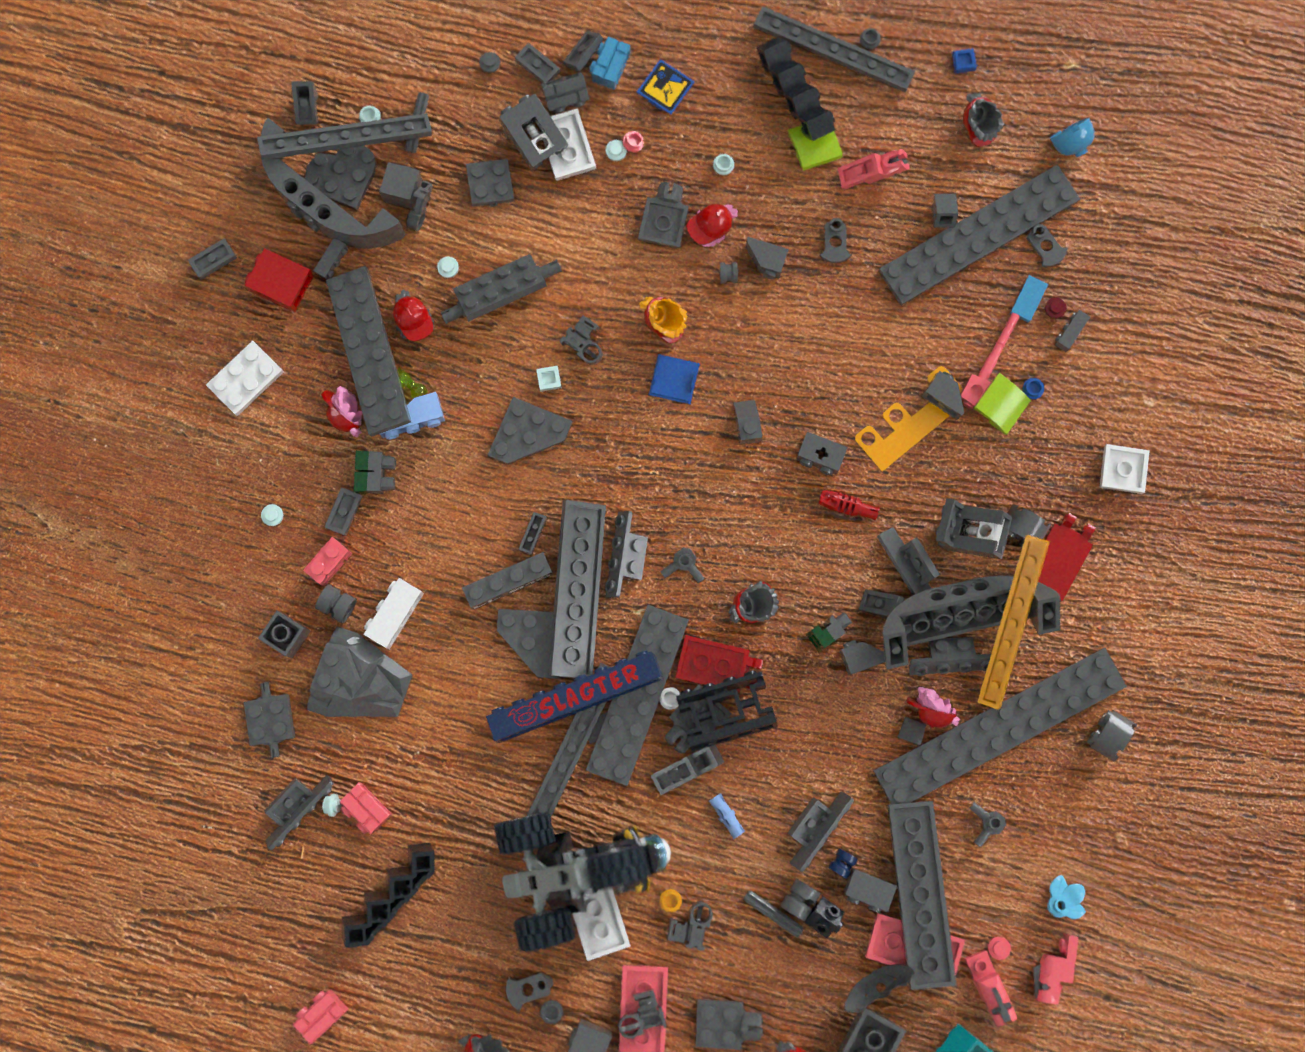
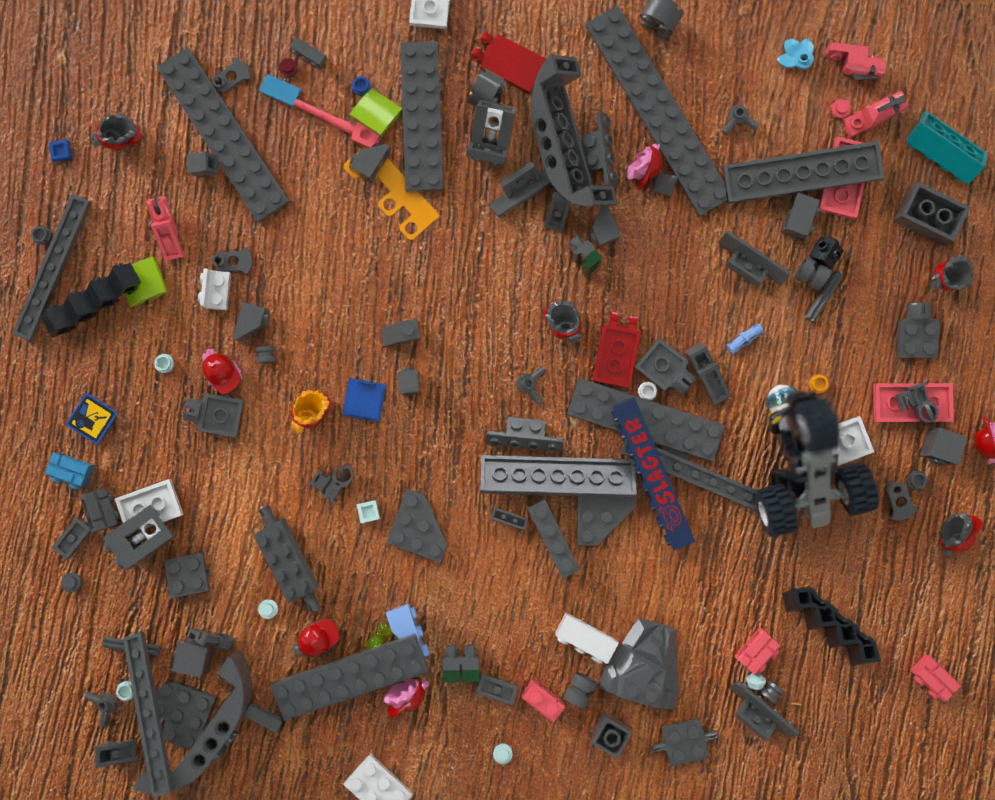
camera: 85 degrees left, 5 degrees up
red brick [245,248,314,312] -> none
dark grey plate [563,30,604,72] -> none
light aqua plate [606,140,627,161] -> none
coral plate [622,131,643,153] -> none
dark grey piece [666,901,713,951] -> none
black fence [676,671,778,752] -> none
dark grey brick [796,432,848,476] -> none
red hinge [818,490,880,521] -> none
dark blue wheel [828,848,858,879] -> none
dark grey piece [845,965,915,1013] -> none
light orange plate [978,535,1050,710] -> none
dark azure cylinder [1050,118,1095,157] -> none
none -> dark grey piece [84,691,117,727]
none -> white bracket [198,268,232,311]
none -> dark grey slope [398,367,422,396]
none -> dark grey plate [400,41,444,192]
none -> dark grey wheel [760,680,785,705]

